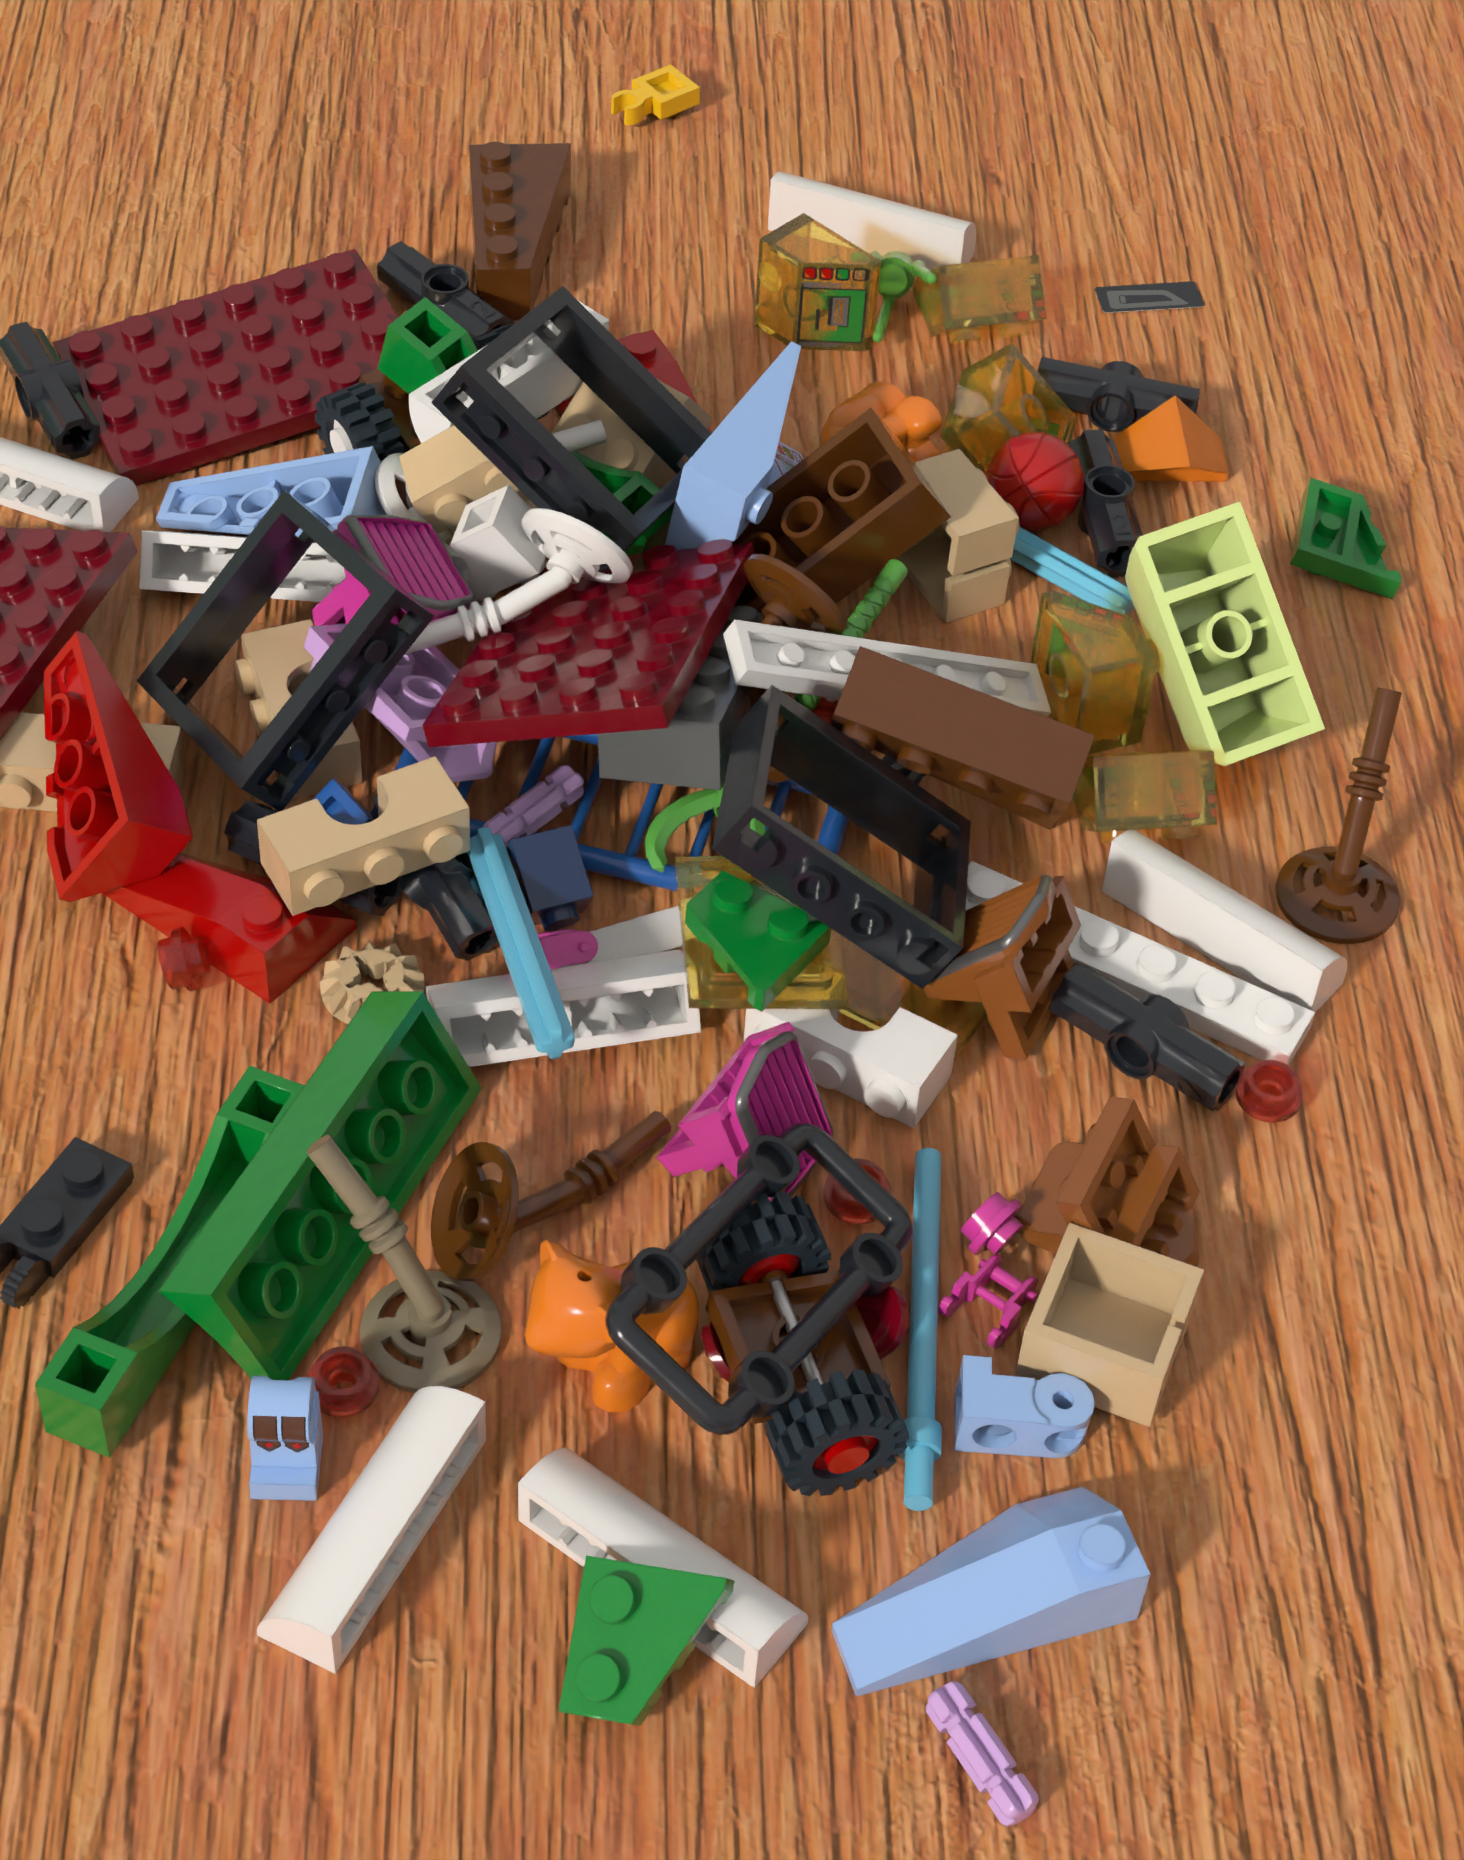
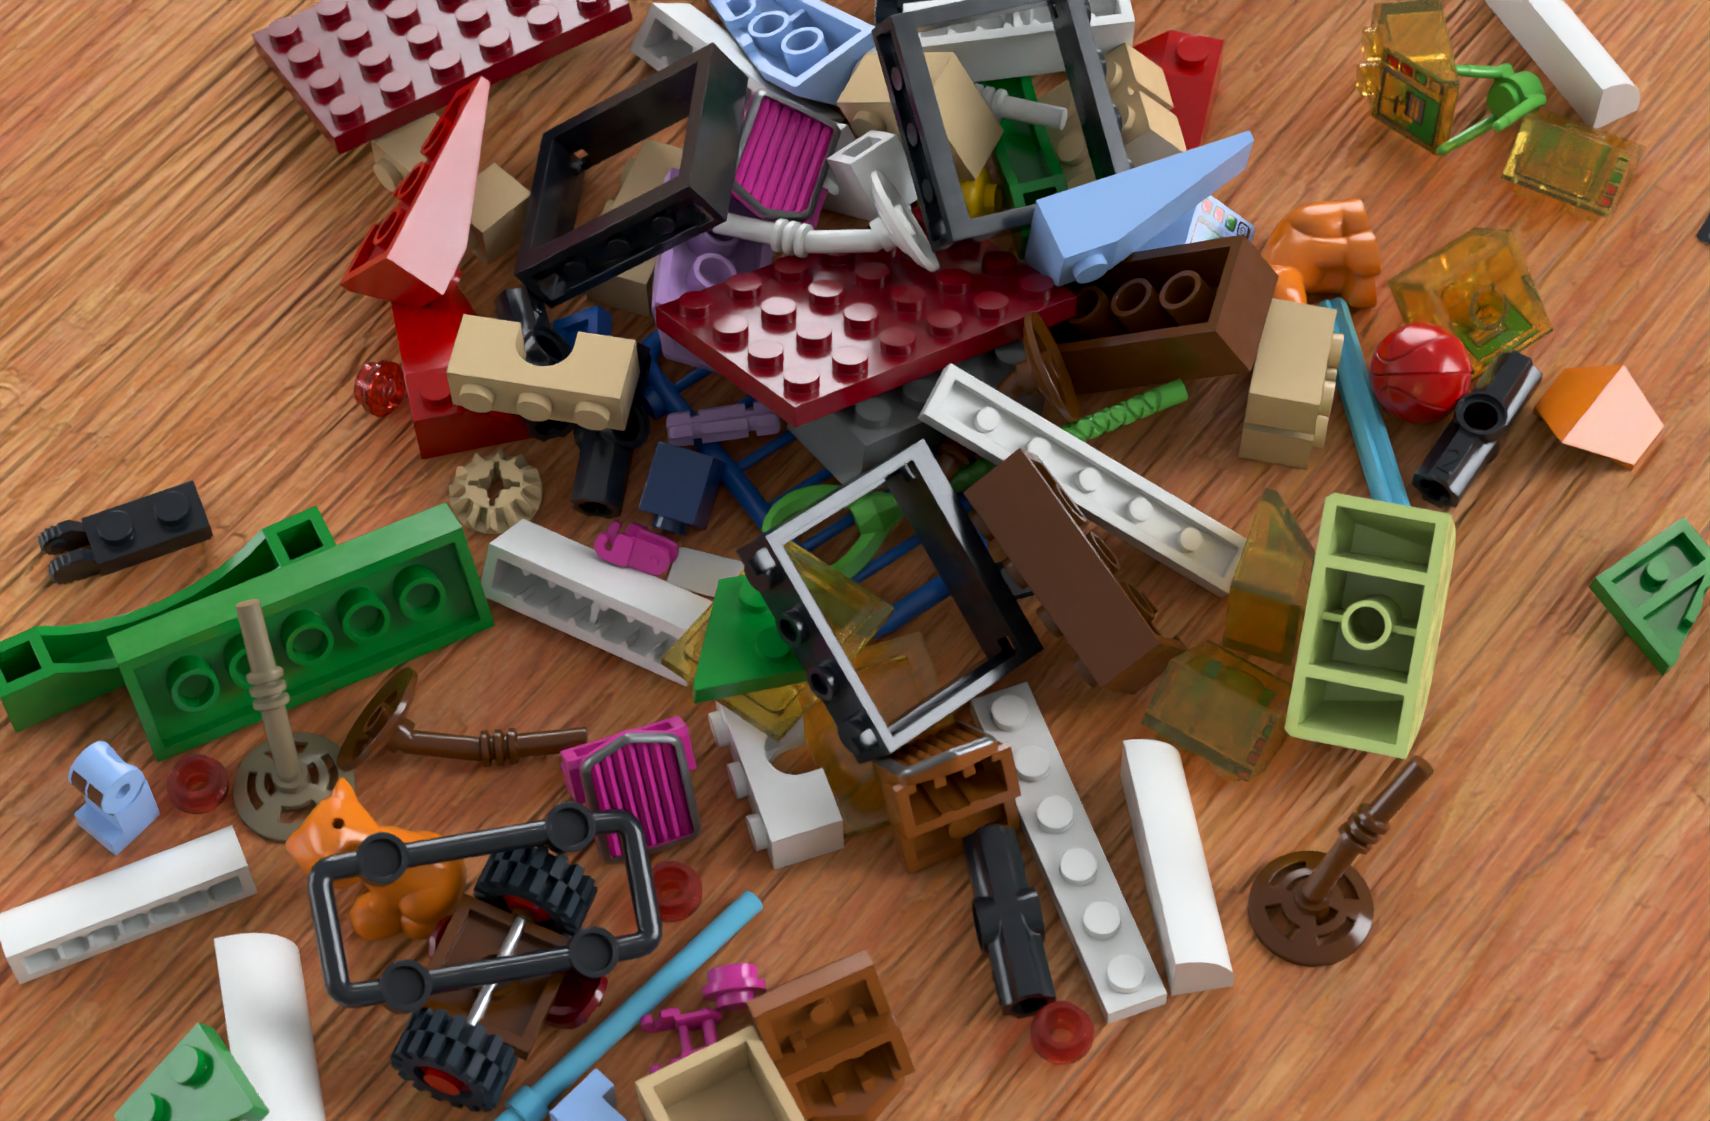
camera: 45 degrees right, 10 degrees up
medium azure axle [467,827,575,1059] -> none
black piece [1032,357,1200,432] -> none

